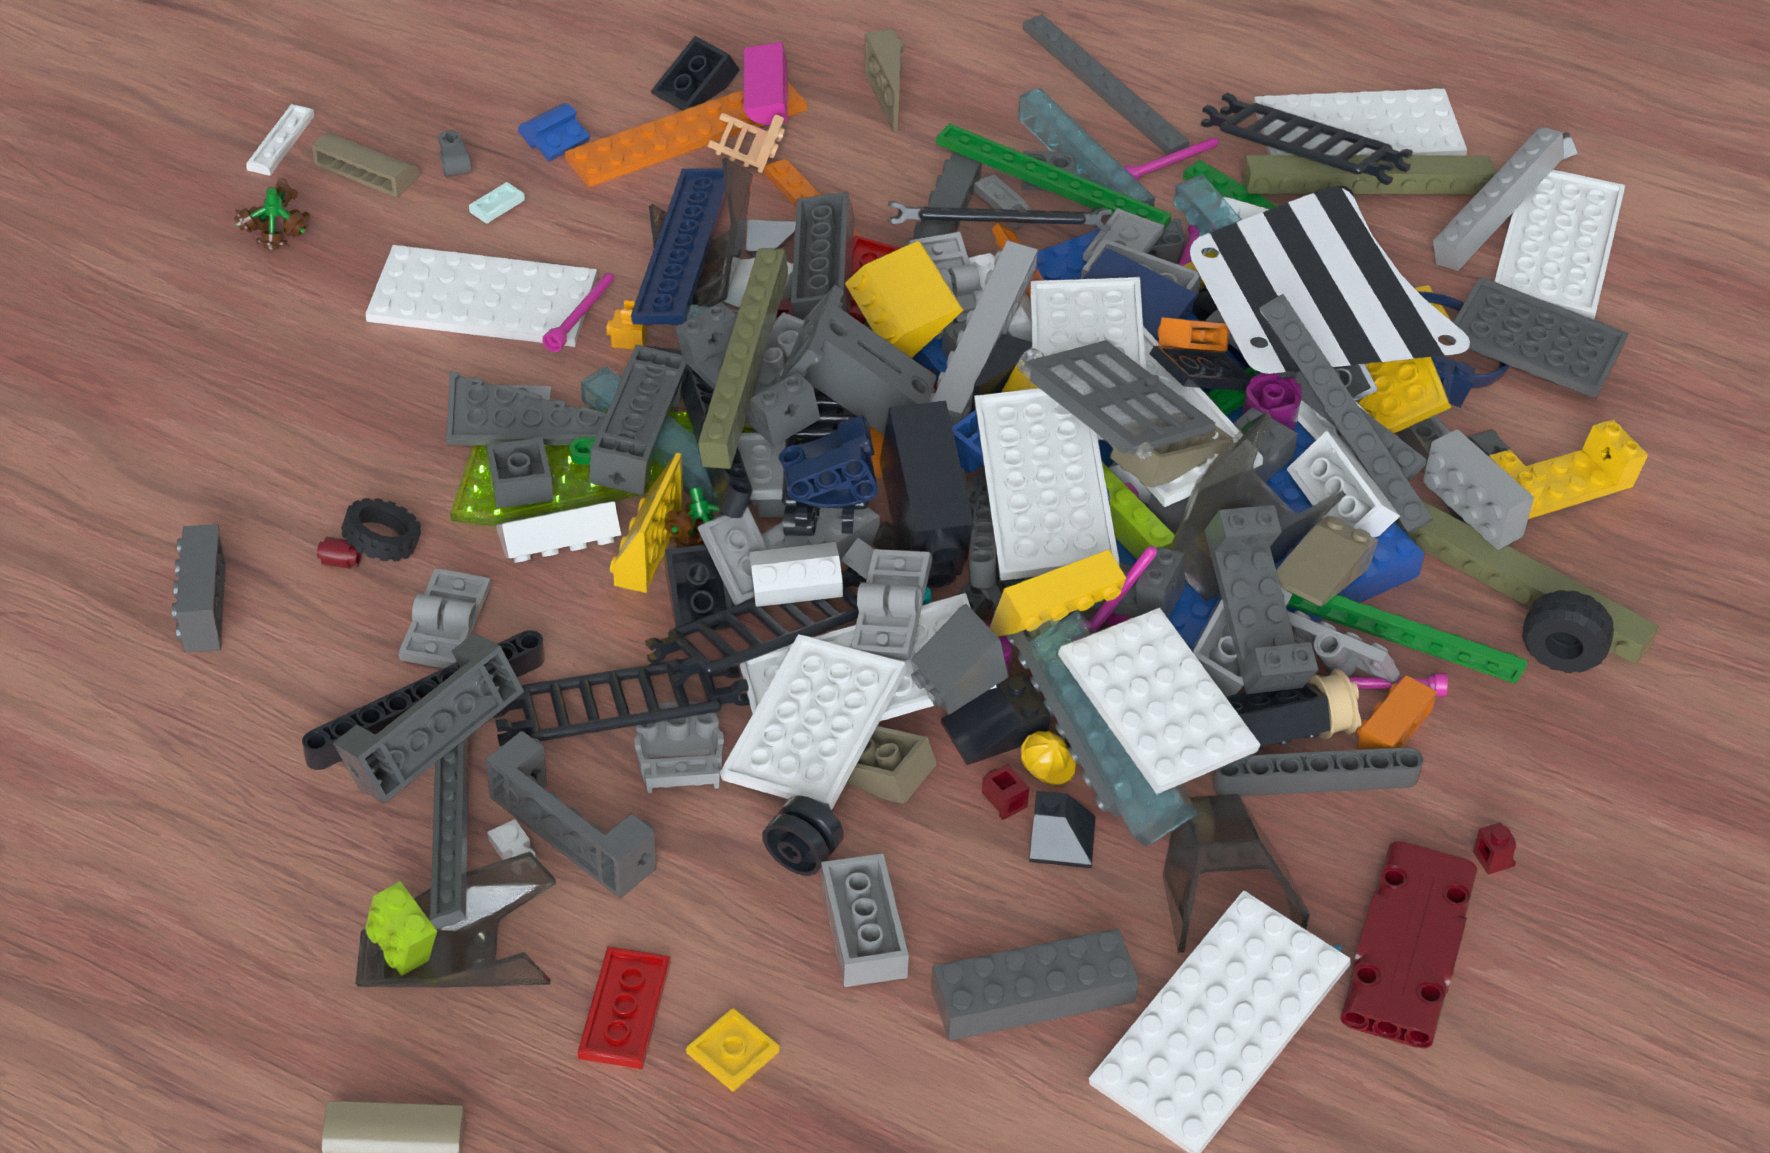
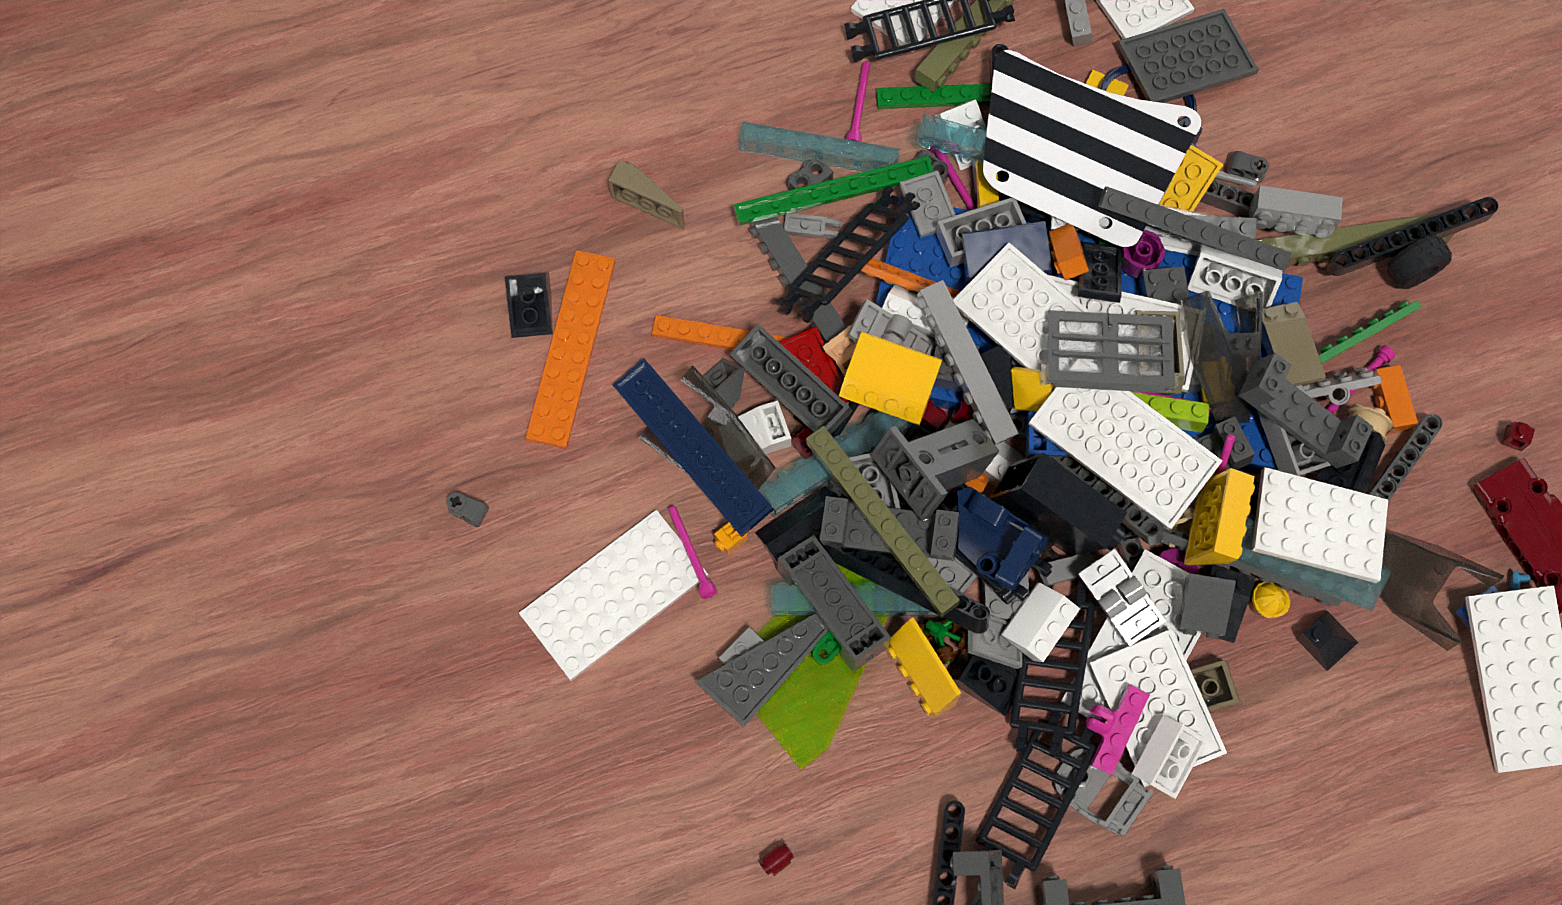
camera: 45 degrees left, 25 degrees up
reddish brown plant [234,178,310,250] -> none
white tile [246,104,315,176] -> none
dark tan brick [312,132,421,198] -> none
black tyre [341,498,421,561] -> none
light grey plate [398,568,491,668] -> none
light aqua plate [469,182,525,224] -> none
dark grey brick [486,437,553,508] -> none
white slope [496,502,621,563] -> none
blue brick [517,103,590,162] -> none
light nougat plate [707,113,785,173] -> none
dark pink brick [744,42,788,125] -> none
black wheel [763,795,844,876] -> none
light grey brick [821,853,909,987] -> none
dark grey brick [931,928,1139,1041] -> none
dark red brick [982,764,1029,820] -> none
dark grey plate [1023,14,1190,155] -> none
yellow plate [1488,420,1648,519] -> none
none -> dark pink plate [1086,684,1150,775]
none -> white slope [1132,715,1207,799]
none -> black beam [1327,197,1499,276]

